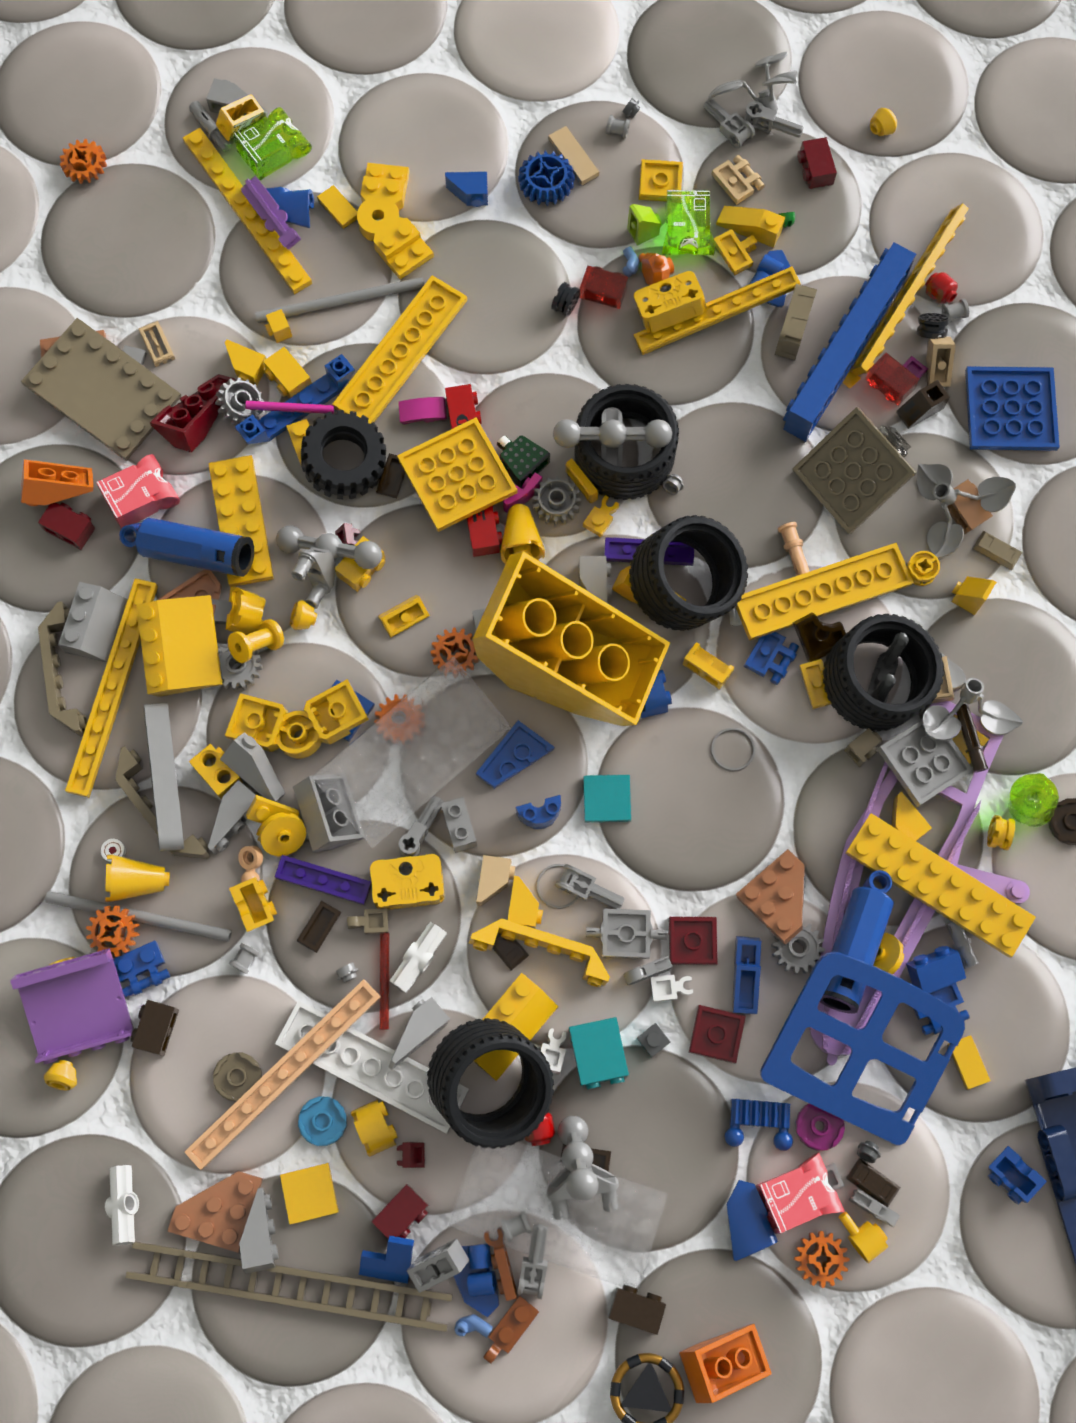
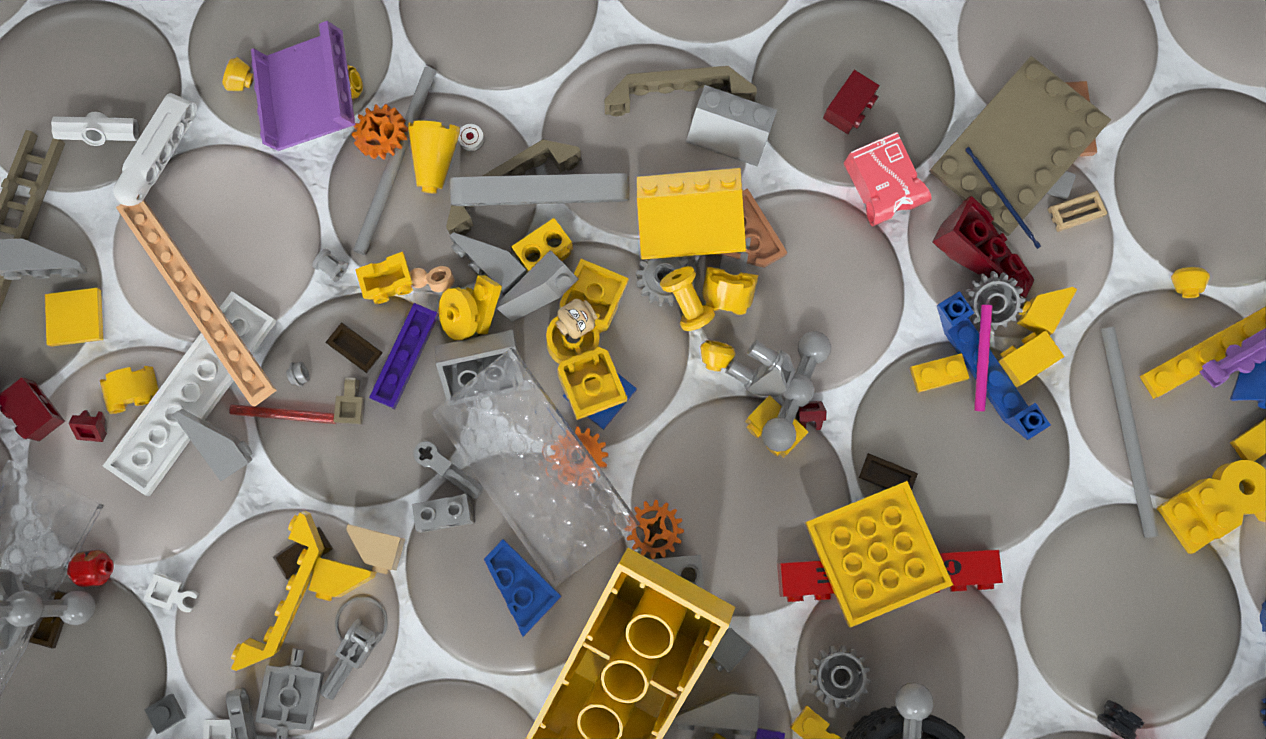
camera: 95 degrees right, 5 degrees up
orange slope [21,459,94,506] -> none
yellow plate [65,578,158,798] -> none
blue plate [113,940,171,997] -> none
blue piece [119,518,254,577] -> none
dark brown brick [131,1000,179,1056] -> none
nougat plate [168,1171,263,1253] -> none
yellow plate [208,455,274,587] -> none
dark tan tile [213,1052,262,1101] -> none
yellow plate [265,309,292,343] -> none
dark azure tile [298,1096,347,1146] -> none
black tyre [301,410,386,500] -> none
yellow plate [332,275,467,424] -> none
yellow axle [370,854,445,910] -> none
yellow slope [378,595,430,638] -> none
white piece [390,922,447,993] -> none
dark pink slope [398,397,447,425] -> none
black tyre [427,1018,554,1149] -> none
yellow slope [473,973,558,1082] -> none
dark green torso [497,435,550,489] -> none
yellow cone [500,504,545,564] -> none
dark pink slope [502,473,542,513] -> none
blue cylinder [515,795,561,829] -> none
yellow tile [565,458,598,504] -> none
teal brick [569,1017,629,1090] -> none
teal tile [583,775,631,823] -> none
none -> white piece [113,93,197,206]
none -> tan head [555,299,597,339]
none -> dark blue piece [965,147,1041,249]
none -> yellow cone [1171,267,1210,298]

